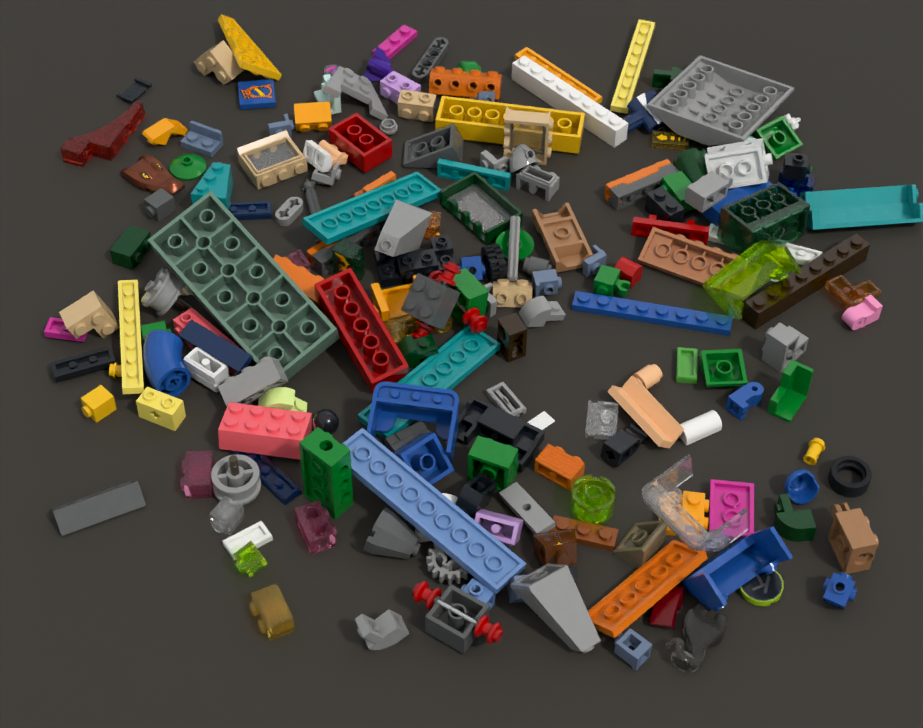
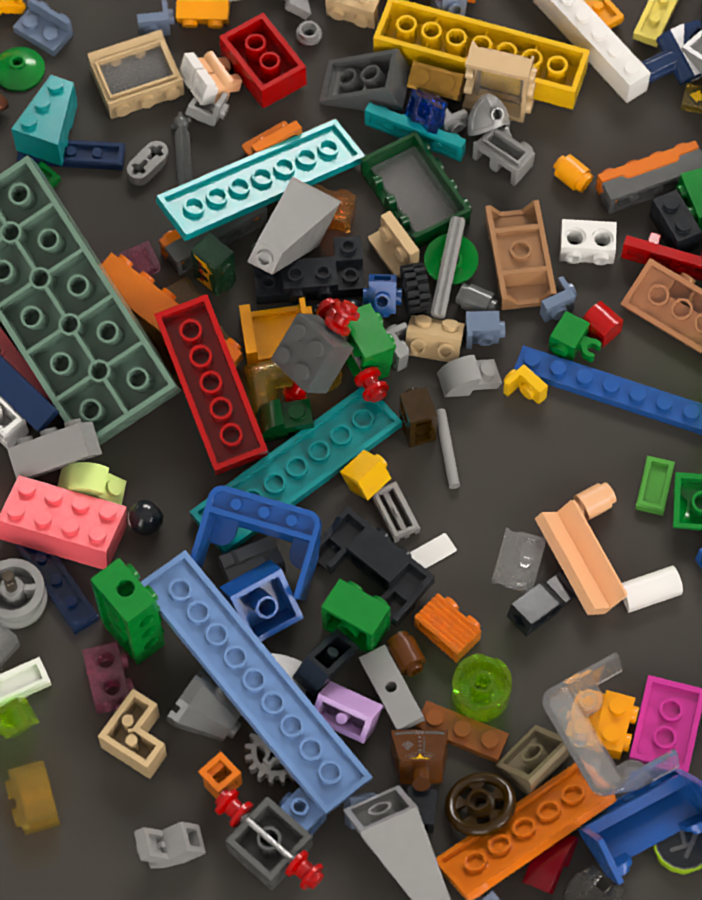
camera: 10 degrees right, 15 degrees up
none -> tan brick [98,689,167,779]
none -> orange brick [198,752,243,799]
none -> yellow brick [340,450,392,501]
none -> tan bracket [368,211,420,278]
none -> reddish brown brick [387,631,426,677]
none -> clear blue brick [405,88,448,134]
none -> pearl gold brick [407,61,467,102]
none -> light grey bar [436,409,460,489]
none -> dark brown plate [445,772,516,837]
none -> yellow bracket [503,364,548,405]
none -> light orange brick [553,154,594,193]
none -> white brick [559,219,617,265]

